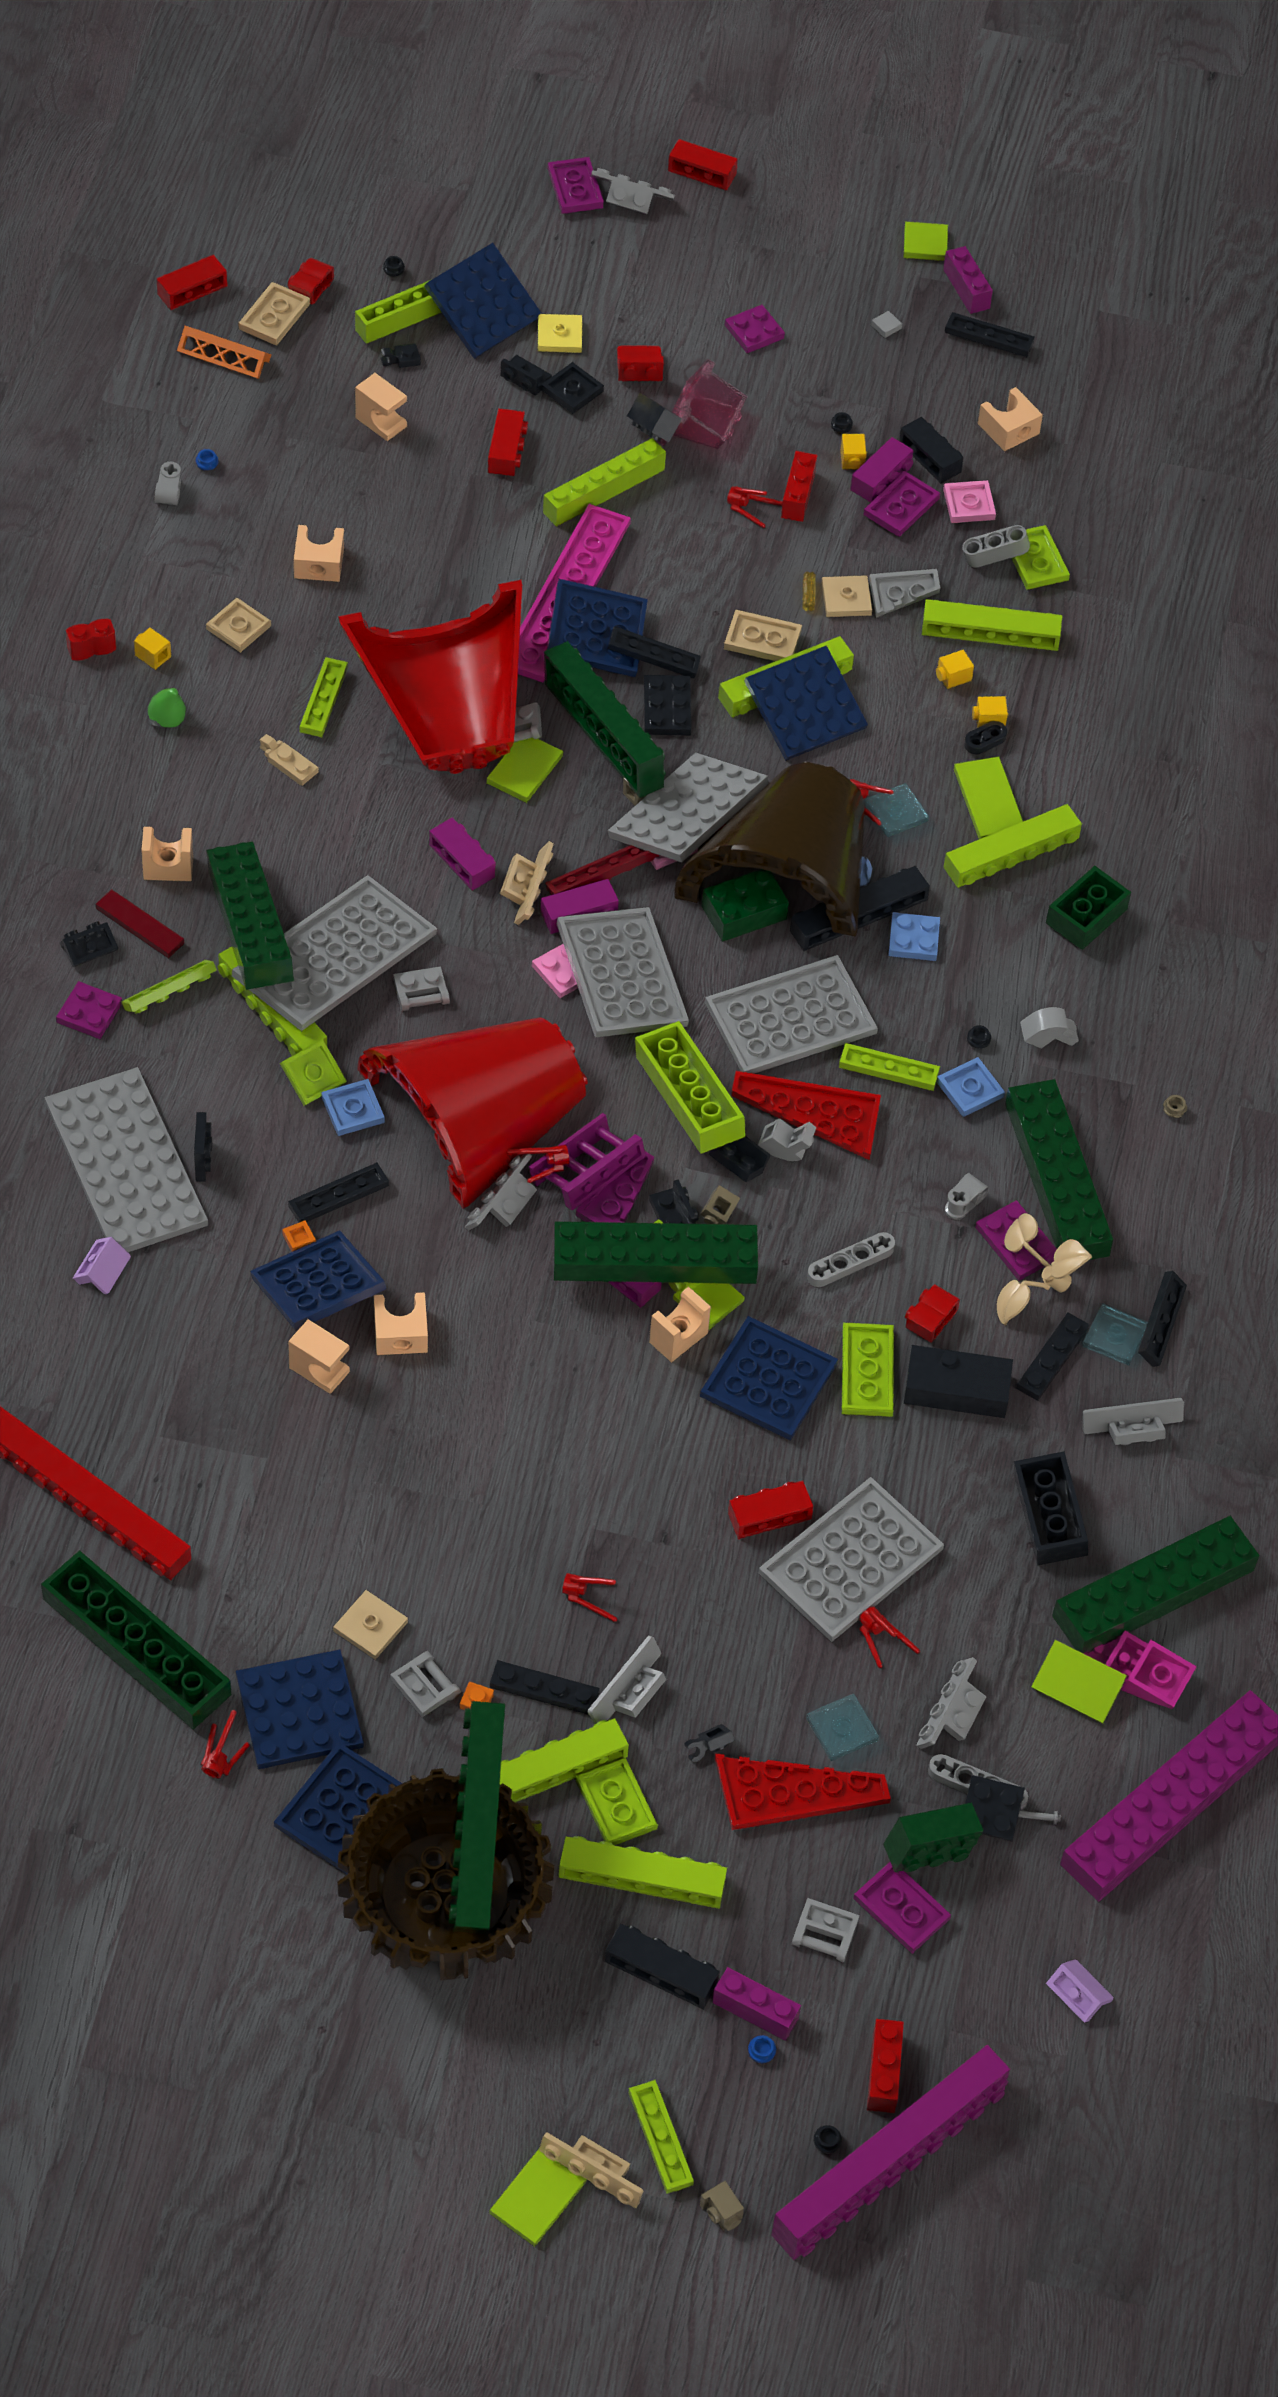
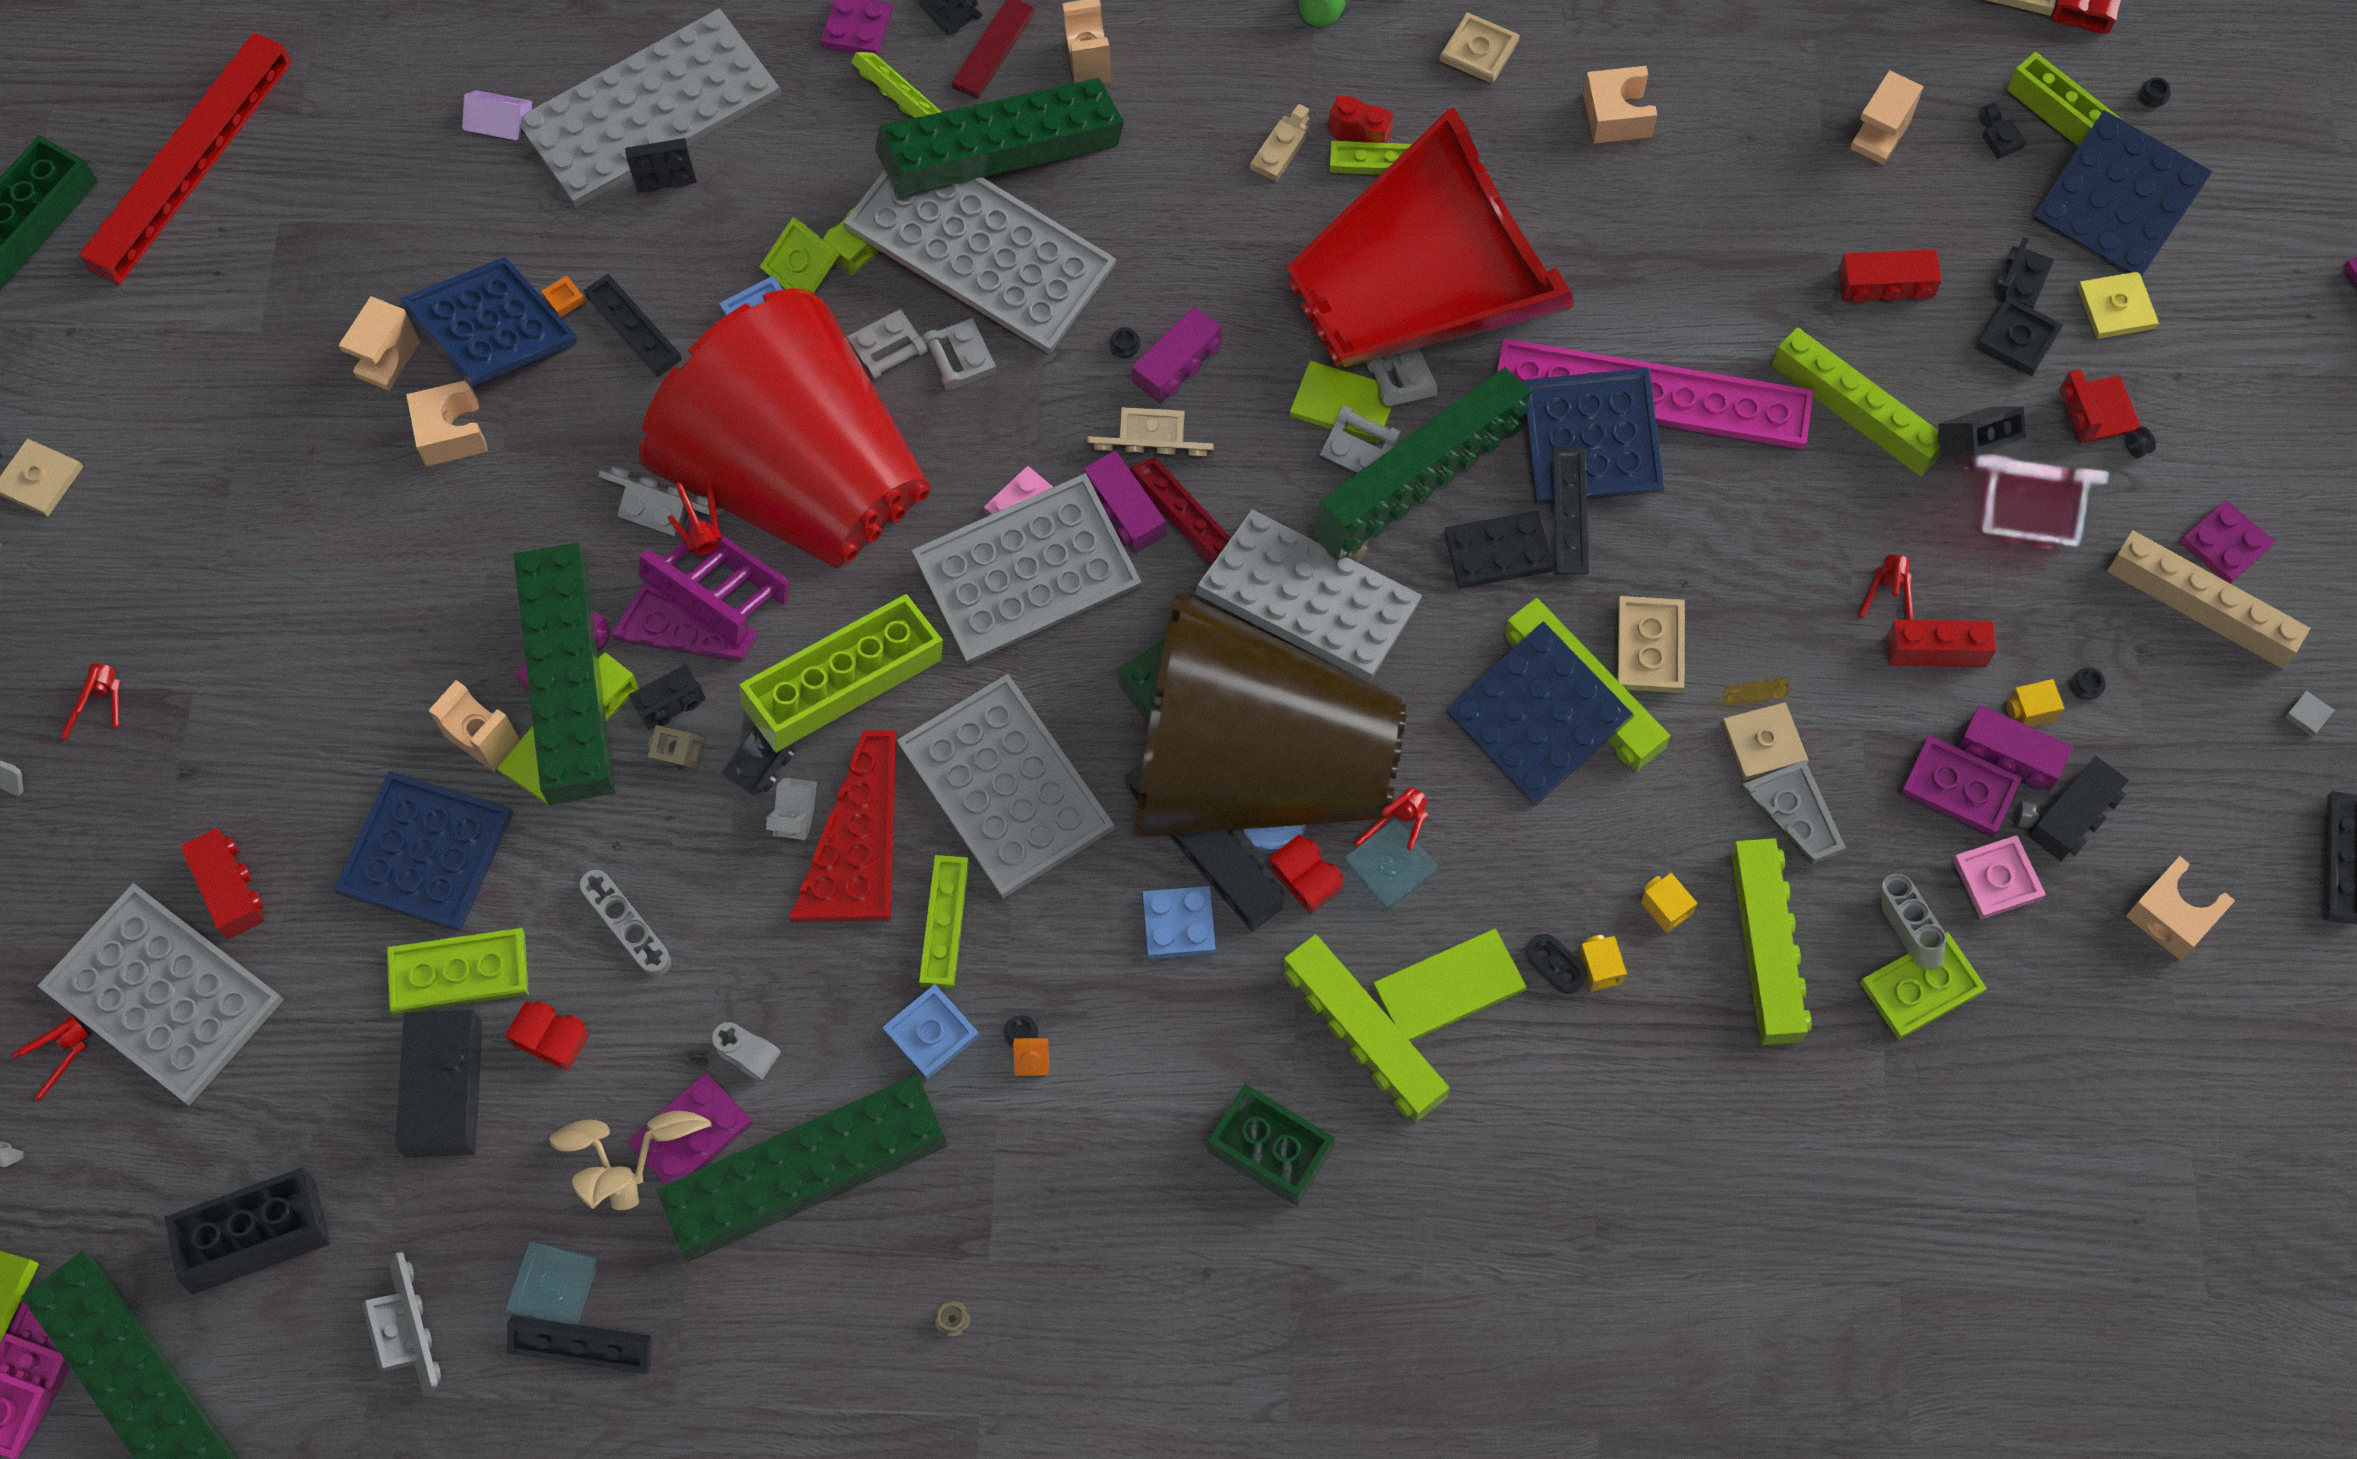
camera: 85 degrees right, 10 degrees up
black plate [1016,1312,1090,1401] -> none
light grey brick [1020,1007,1079,1049] -> none
none -> light grey plate [847,309,928,380]
none -> orange plate [1013,1038,1050,1076]
none -> black plate [1109,327,1140,358]
none -> red brick [1268,834,1343,915]
none -> light grey plate [1320,405,1402,474]
none -> red brick [1328,95,1394,143]
none -> dark grey hinge [2015,801,2042,829]
none -> tan brick [2107,530,2311,669]
none -> black bush [2125,426,2156,458]

